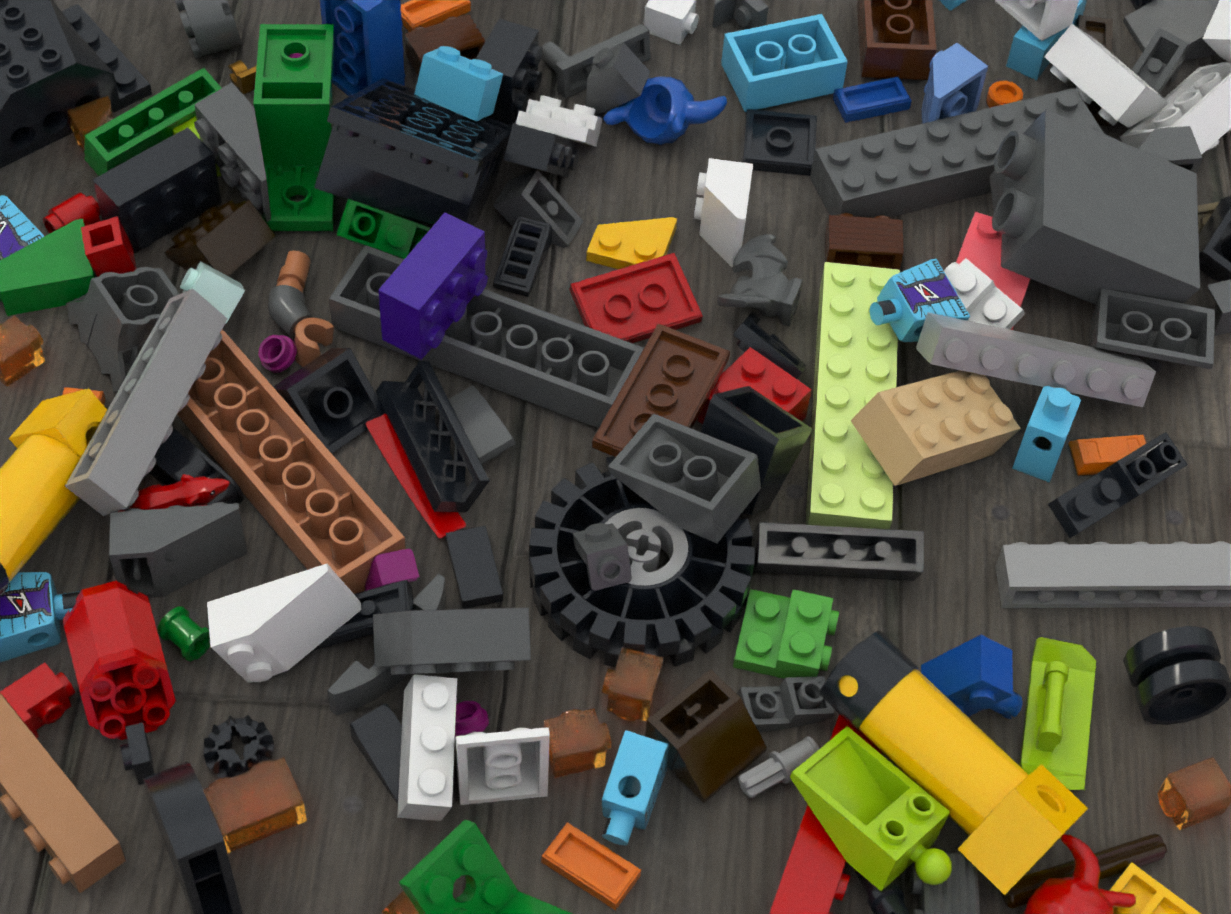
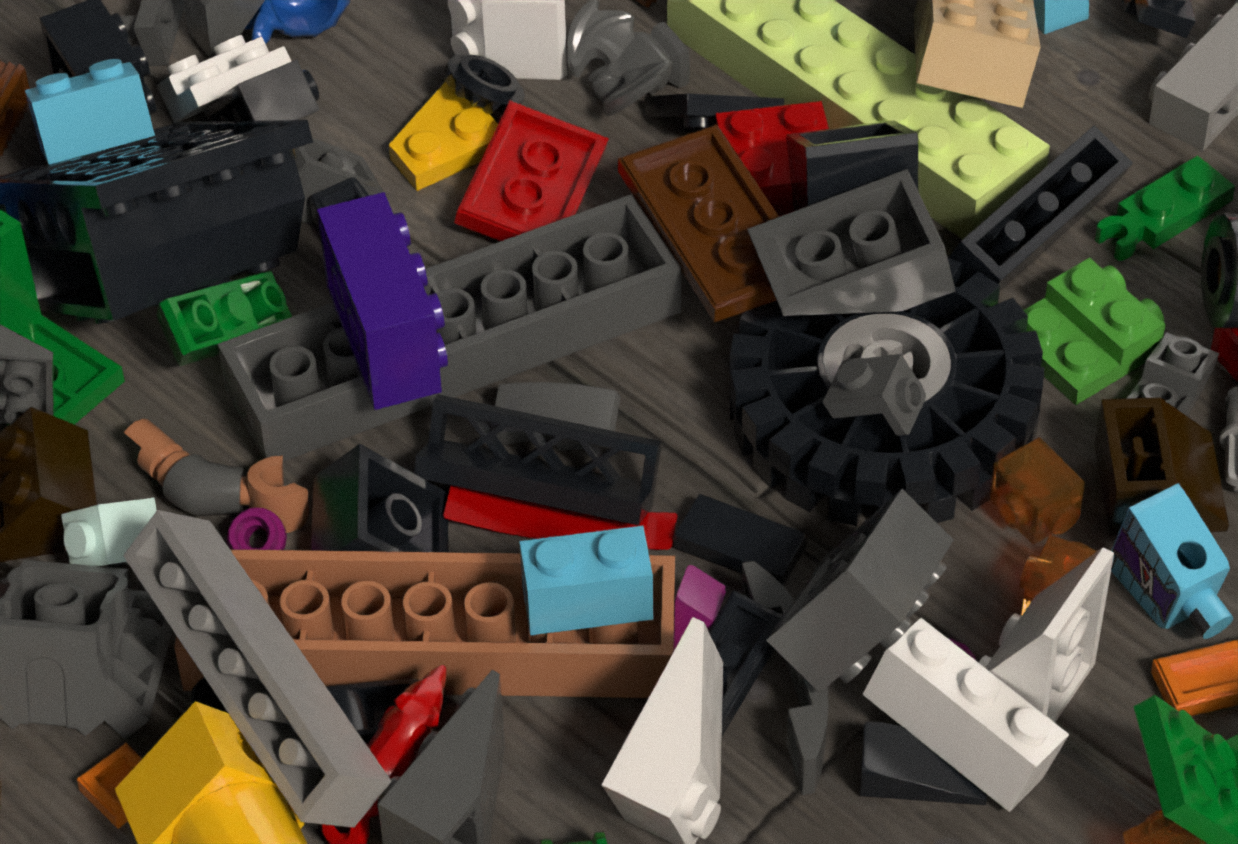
camera: 45 degrees left, 5 degrees down
none -> black gear [444,55,525,114]
none -> medium azure brick [519,526,653,635]
none -> green plate [1095,155,1235,261]

